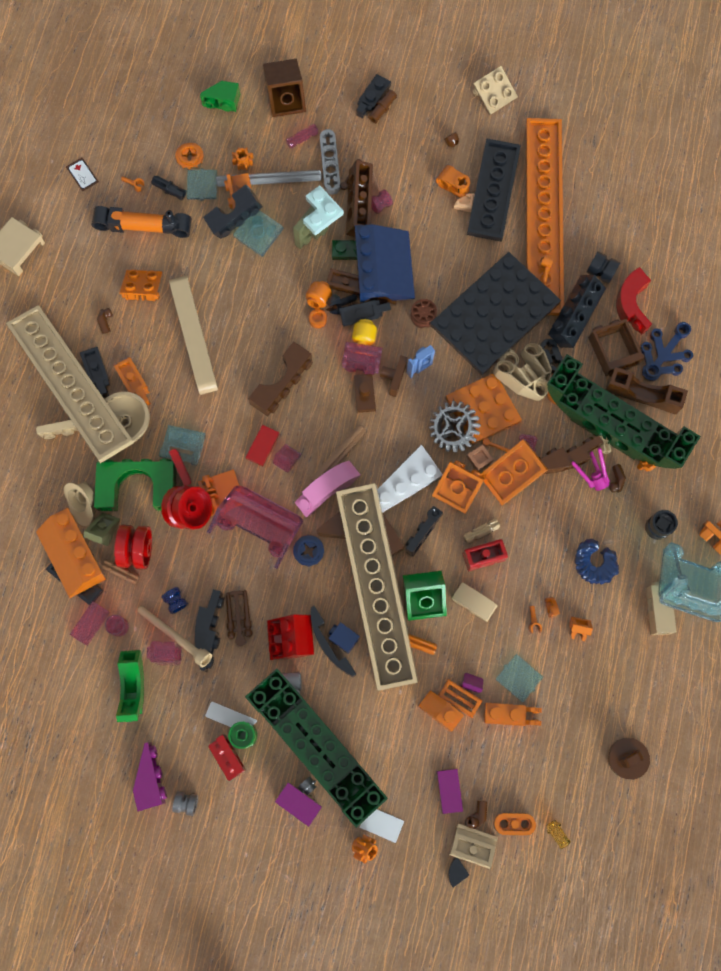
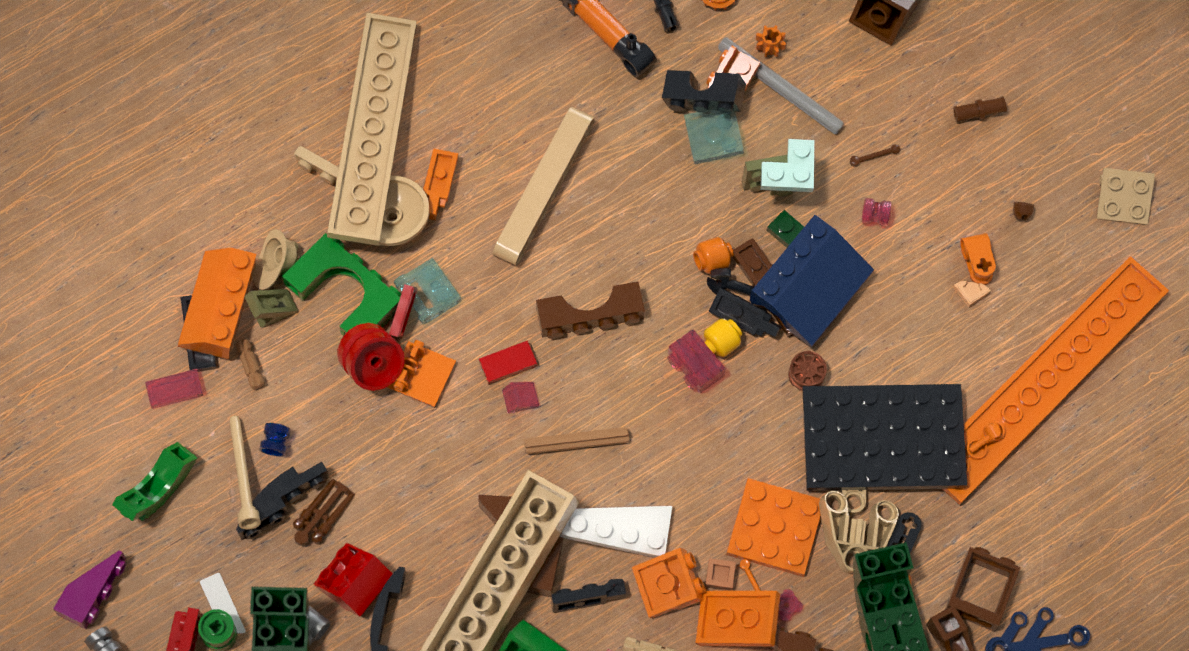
camera: 40 degrees right, 5 degrees down
black hinge [80,347,110,398] -> none
reddish brown arm [97,308,113,334] -> none
clear pink wheel [105,615,129,637] -> none
red wheel [114,524,152,569] -> none
orange hinge [119,270,163,301] -> none
clear pink brick [147,641,182,666] -> none
clear light blue piece [187,168,217,201] -> none
clear pink windscreen [207,486,303,569] -> none
clear pink axle [286,124,318,148] -> none
dark blue gear [293,535,324,567] -> none
bright pink arch [295,461,360,517] -> none
orange tile [309,309,327,328] -> none
light grey beam [320,129,340,195] -> none
dark blue brick [328,622,360,654] -> none
reddish brown brick [346,160,373,237] -> none
reddish brown tile [354,374,376,413] -> none
black hinge [356,74,391,119] -> none
reddish brown tile [380,355,408,397] -> none
medium blue plate [406,345,435,378] -> none
light grey gear [429,401,481,452] -> none
black plate [467,138,521,242] -> none
black brick [548,274,606,348] -> none
black wheel [586,251,621,284] -> none
red arch [616,267,652,335] -> none

